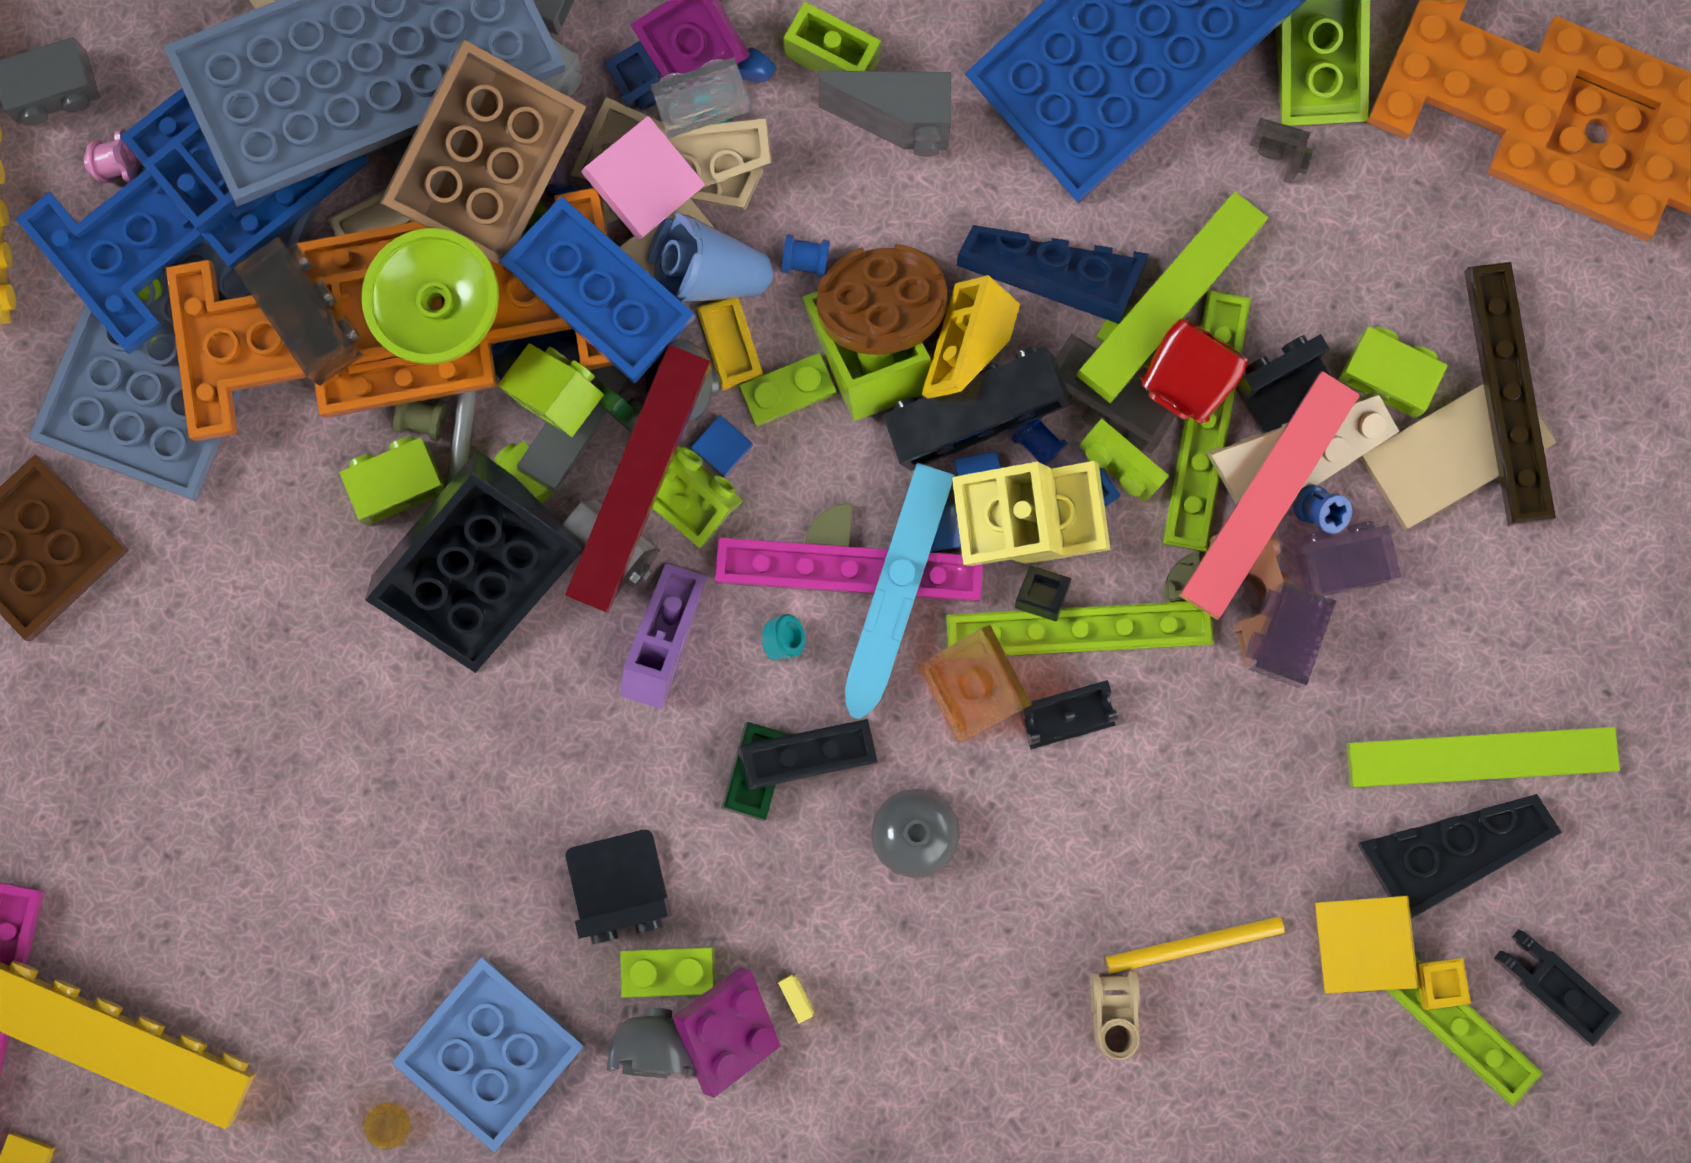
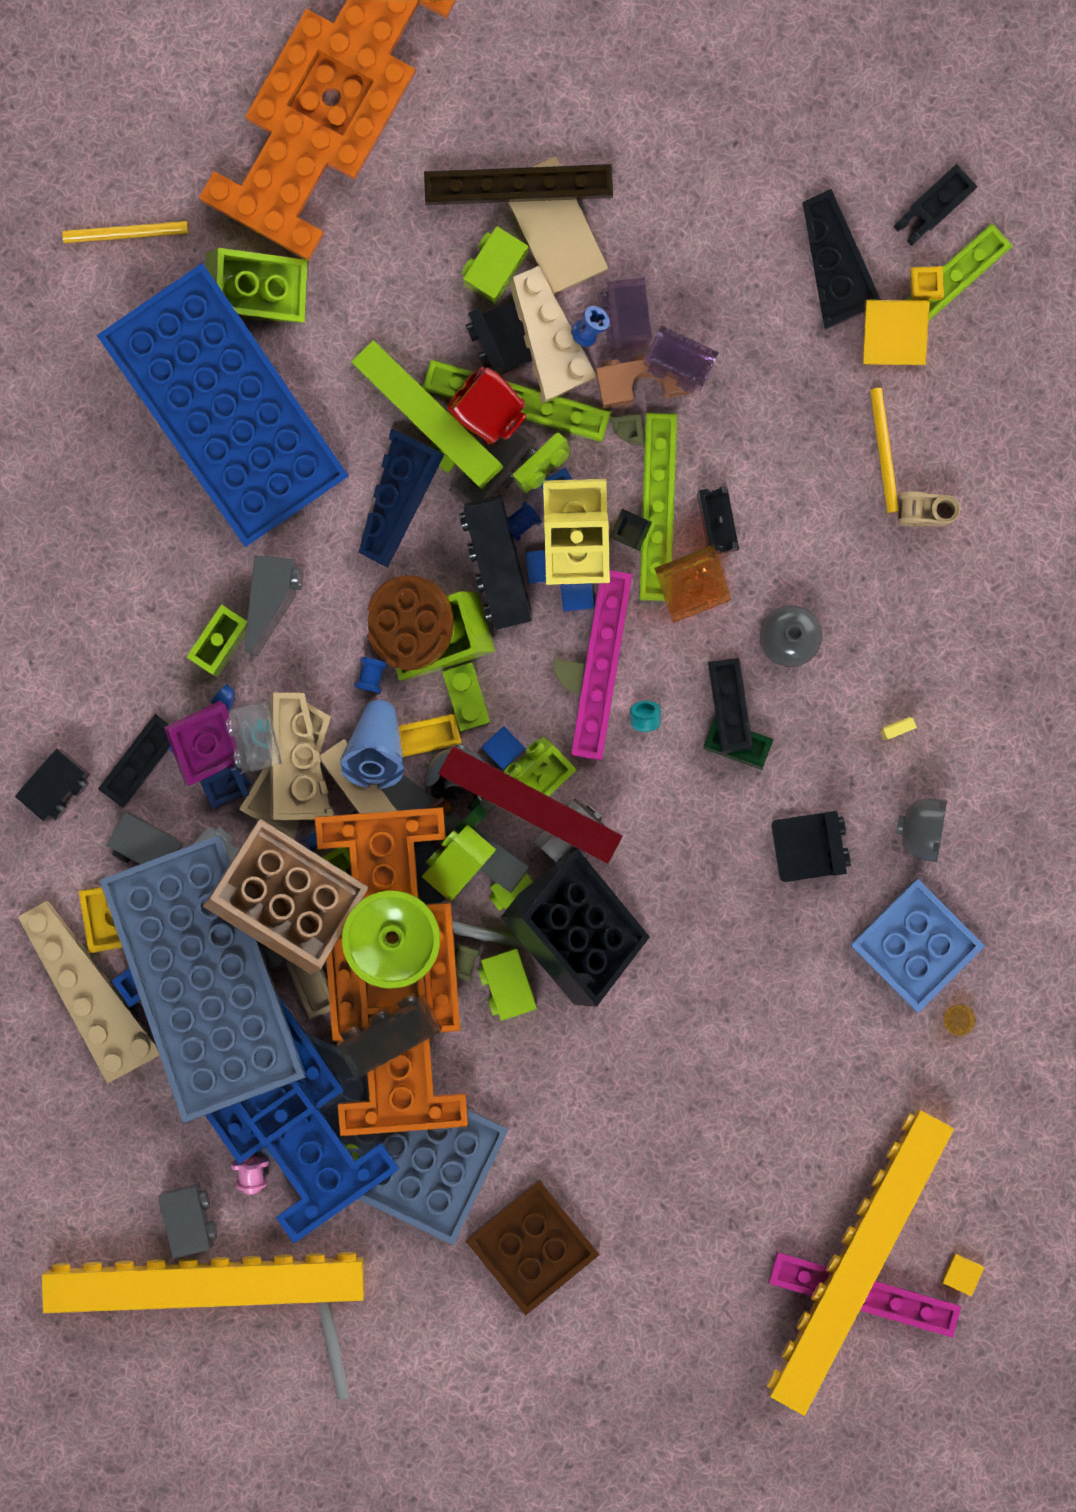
camera: 90 degrees left, 5 degrees up
blue plate [500,196,695,384] -> none
bright pink tile [581,116,705,241] -> none
medium lavender slope [620,563,707,709] -> none
lime brick [620,946,716,998] -> none
magenta plate [672,967,781,1098] -> none
medium azure piece [845,463,955,719] -> none
yellow slope [922,275,1020,399] -> none
coral tile [1179,371,1360,620] -> none
clear smoke bracket [1249,118,1313,183] -> none
lime tile [1346,727,1620,788] -> none

